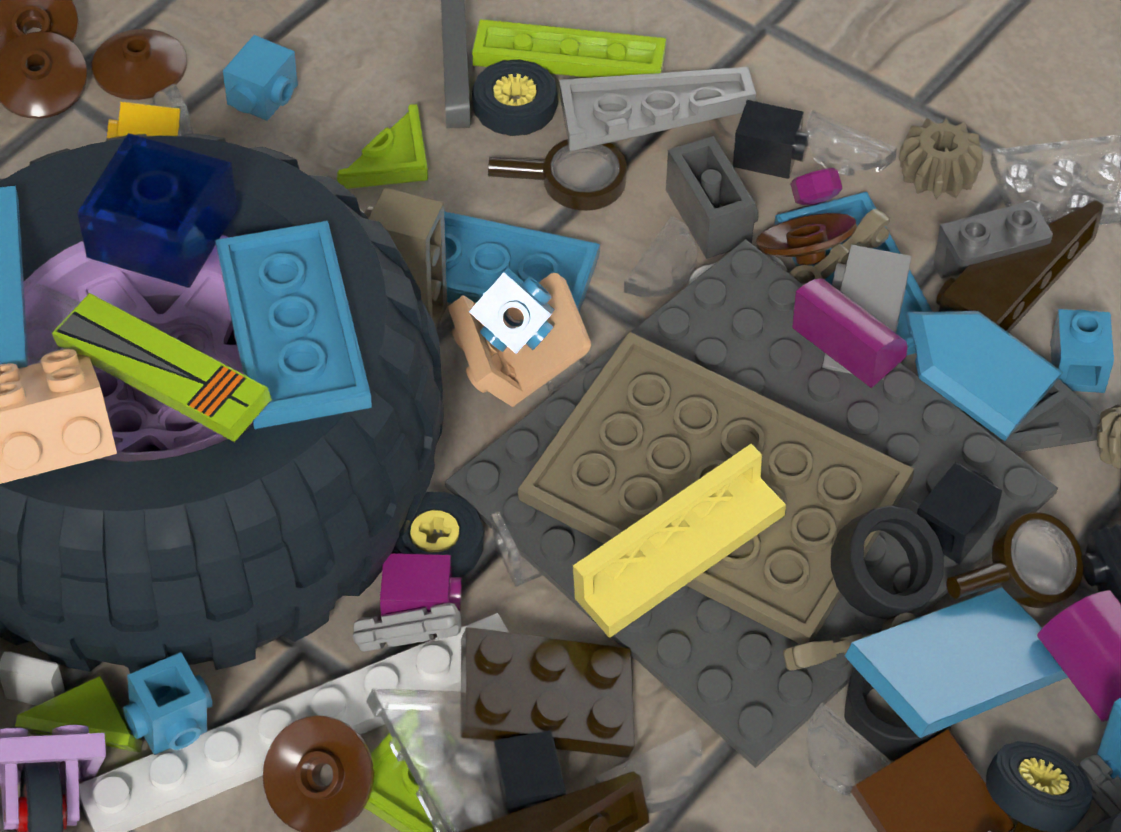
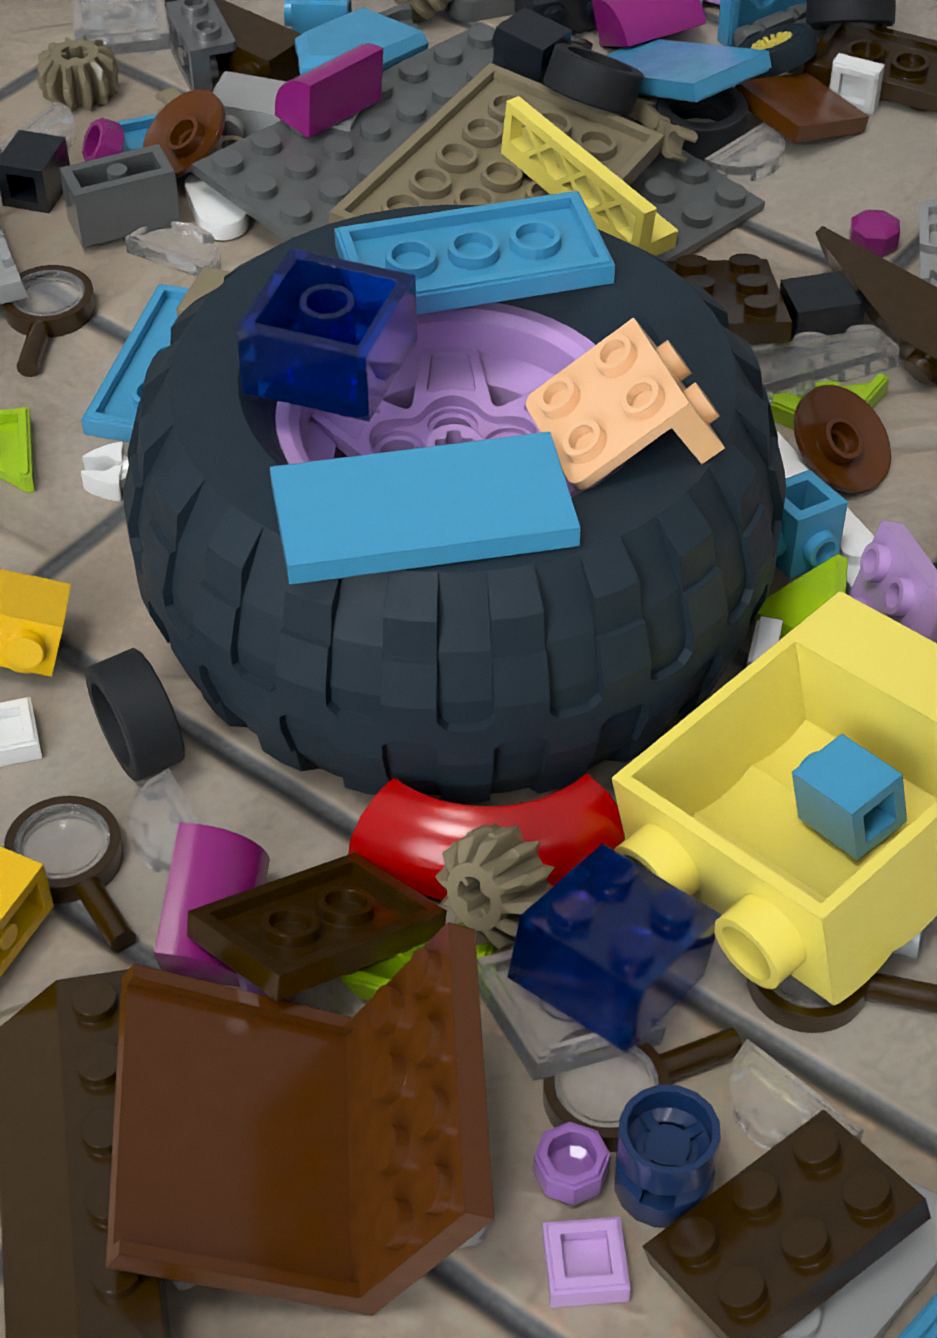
camera: 90 degrees left, 5 degrees down
lime tile [52,293,272,442] -> none
clear tile [595,728,703,813] -> none

